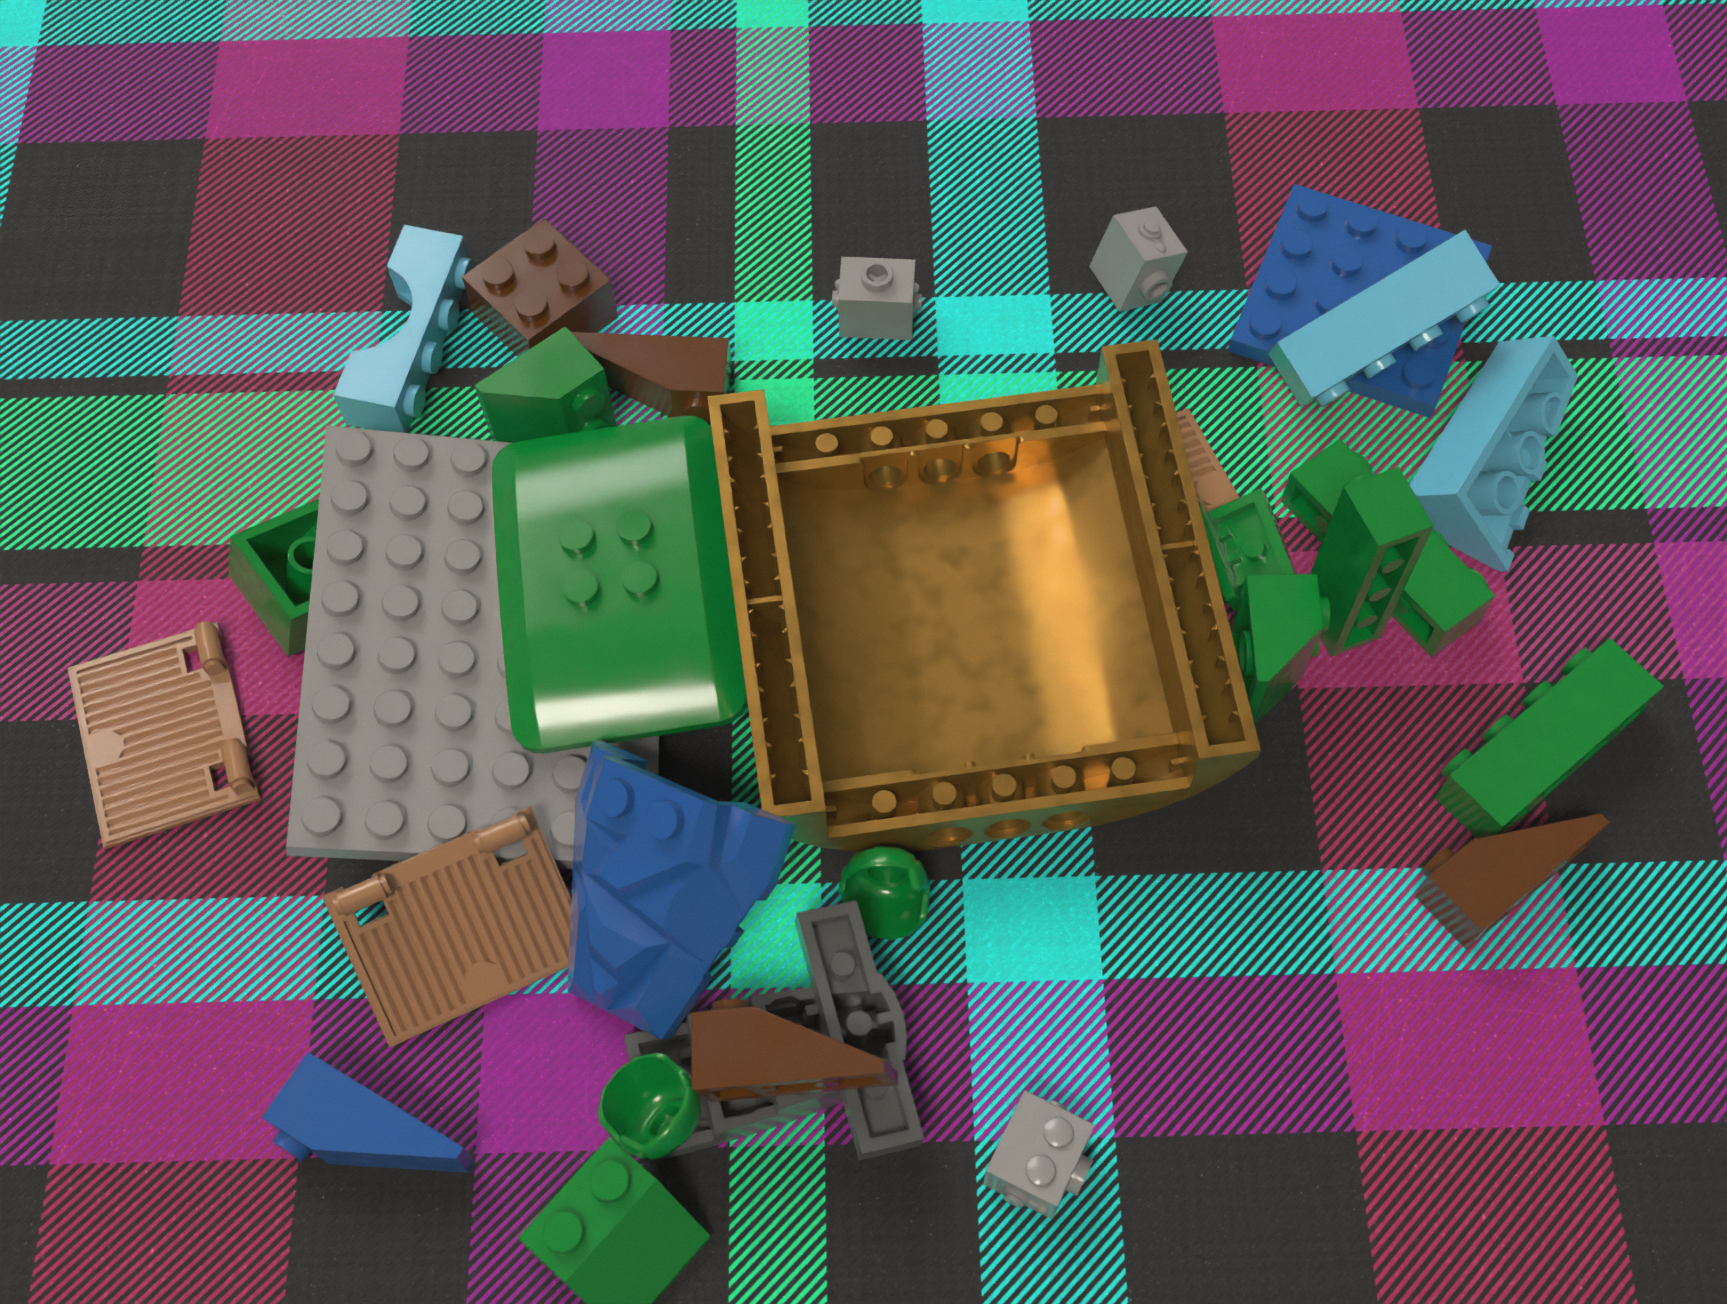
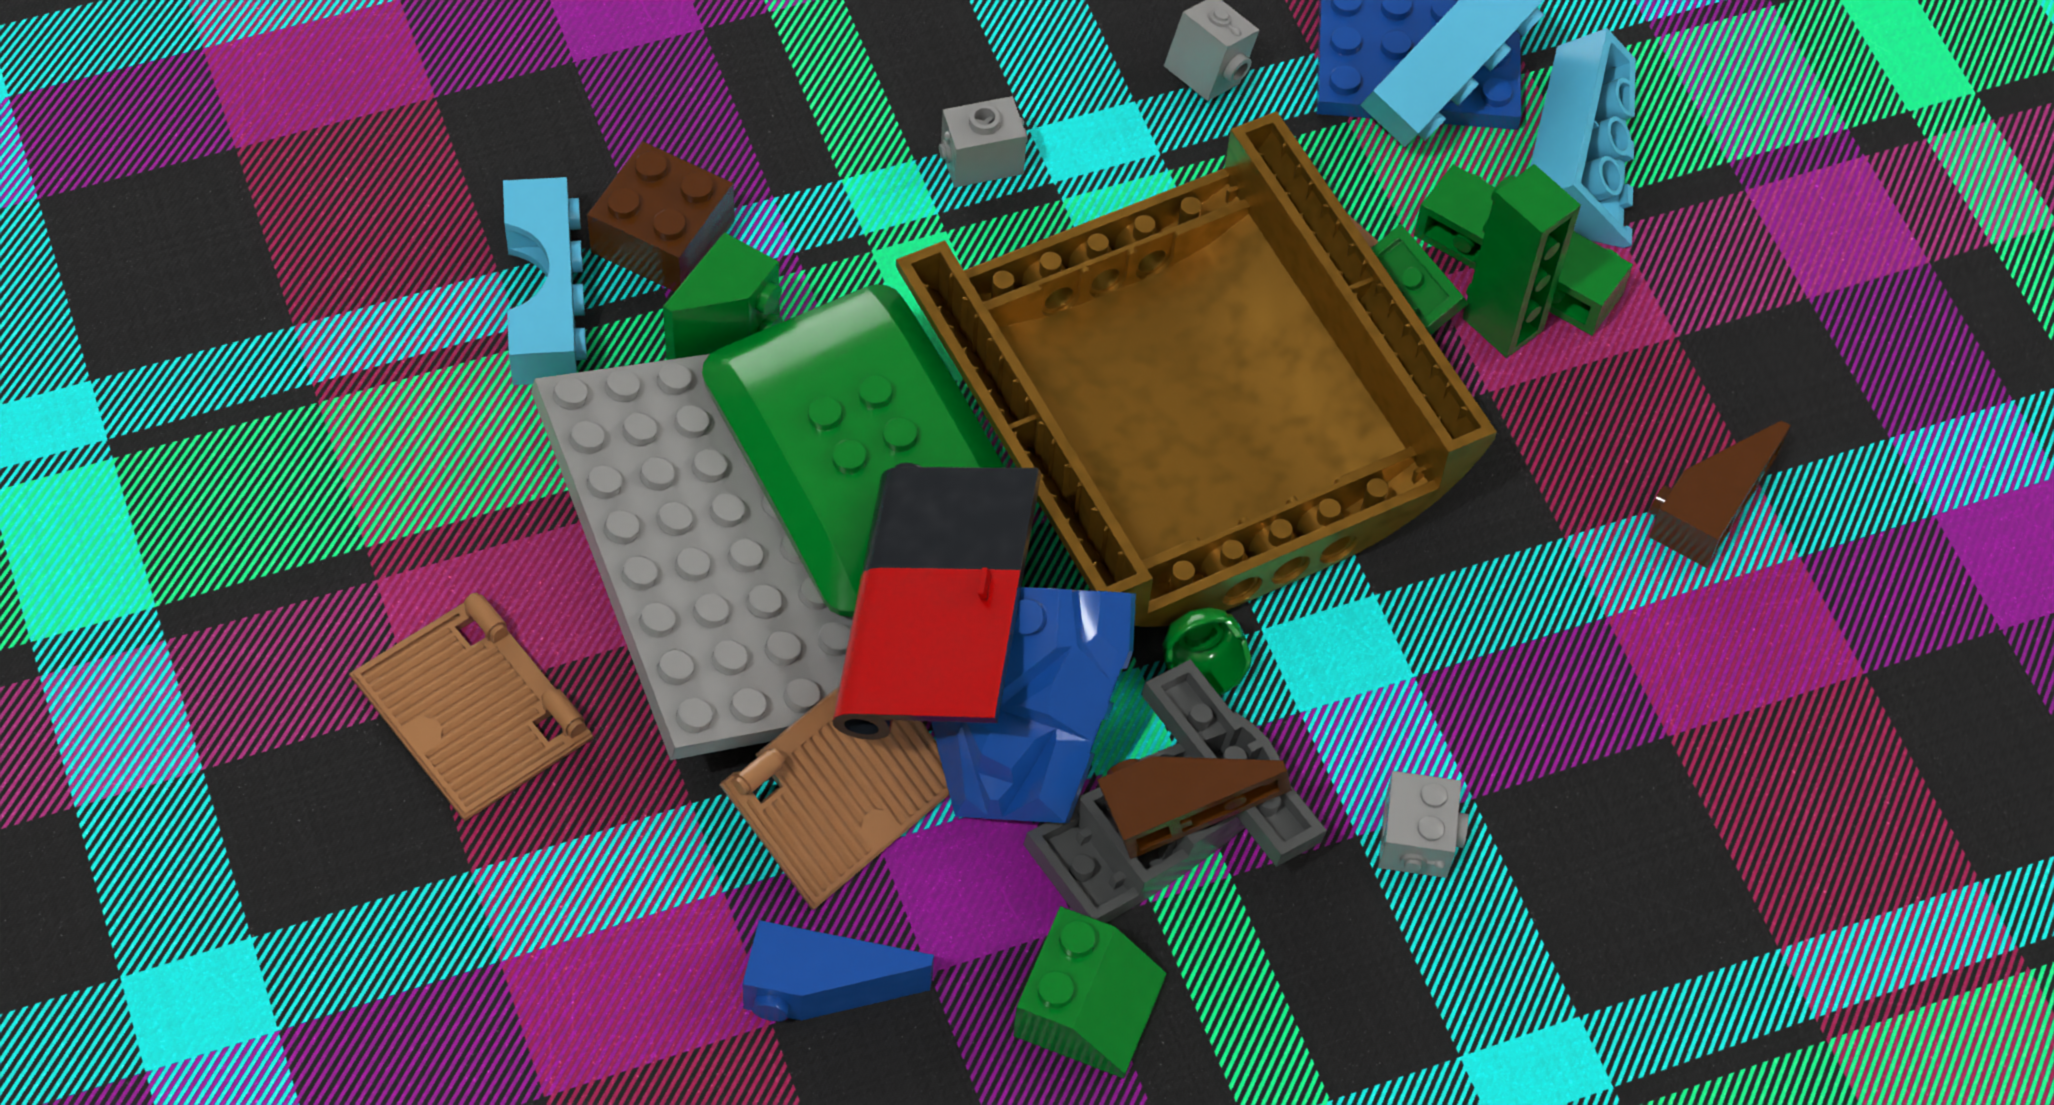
camera: 25 degrees left, 5 degrees down
green slope [229,499,319,657] -> none
reddish brown slope [571,332,733,423] -> none
green hair [597,1053,701,1160] -> none
green slope [1230,574,1330,725] -> none
green brick [1435,638,1664,839] -> none
none -> door [832,463,1041,740]

